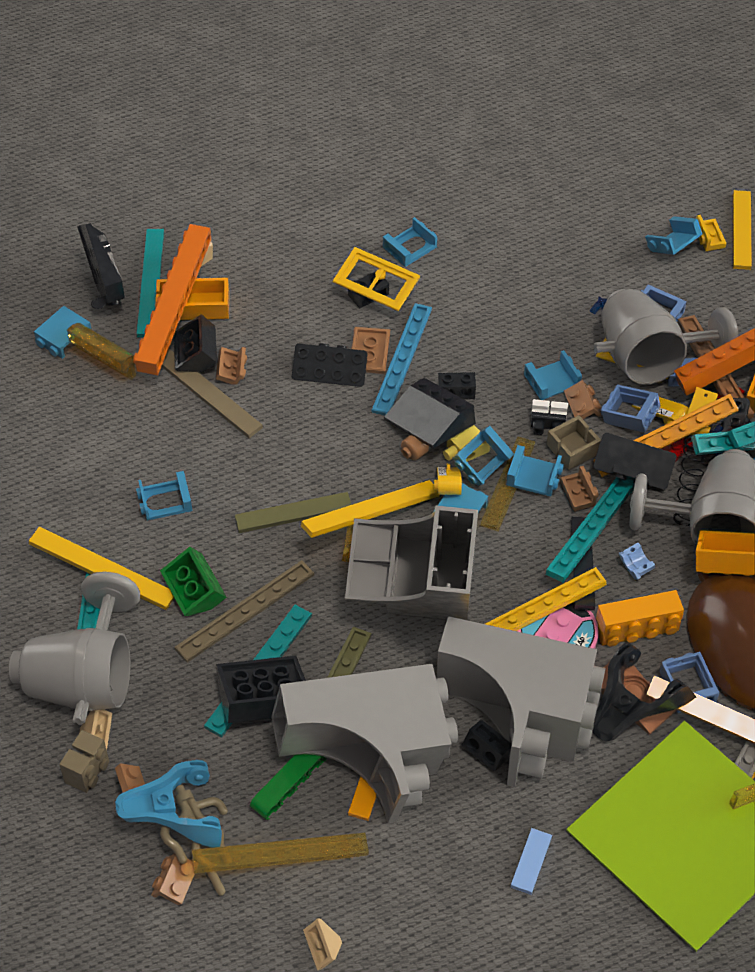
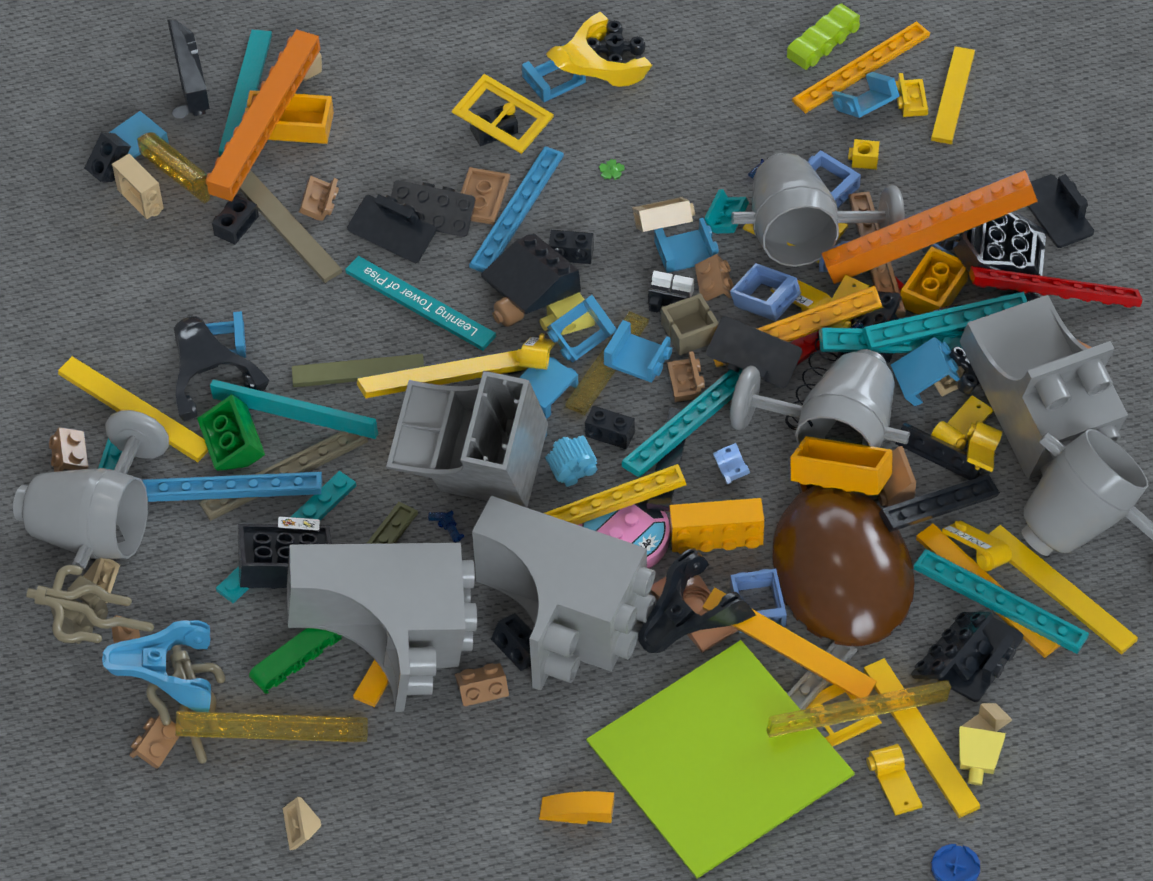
camera: 10 degrees right, 0 degrees up
black slope [174,314,217,372] -> none
light blue tile [511,828,552,895] -> none
none -> dark tan plant [26,565,154,643]
none -> medium nougat bracket [49,427,88,472]
none -> black brick [84,132,131,182]
none -> tan window [112,154,164,219]
none -> dark azure tile [142,472,322,502]
none -> black animal [174,316,270,422]
none -> teal tile [210,380,378,439]
none -> black brick [212,195,259,245]
none -> white sticker [278,517,320,531]
none -> teal tile [345,256,496,351]
none -> black bracket [347,194,437,264]
none -> clear blue piece [428,510,464,543]
none -> medium nougat bracket [455,663,509,706]
none -> light orange slope [539,791,614,824]
none -> medium azure brick [545,435,598,487]
none -> yellow animal [546,12,652,87]
none -> black brick [585,405,635,450]
none -> black gear [587,20,646,63]
none -> bright green plant [599,159,625,180]
none -> tan window [632,197,695,232]
none -> teal bracket [704,189,749,234]
none -> lime brick [787,4,860,70]
none -> light orange tile [792,21,930,114]
none -> yellow brick [848,139,880,170]

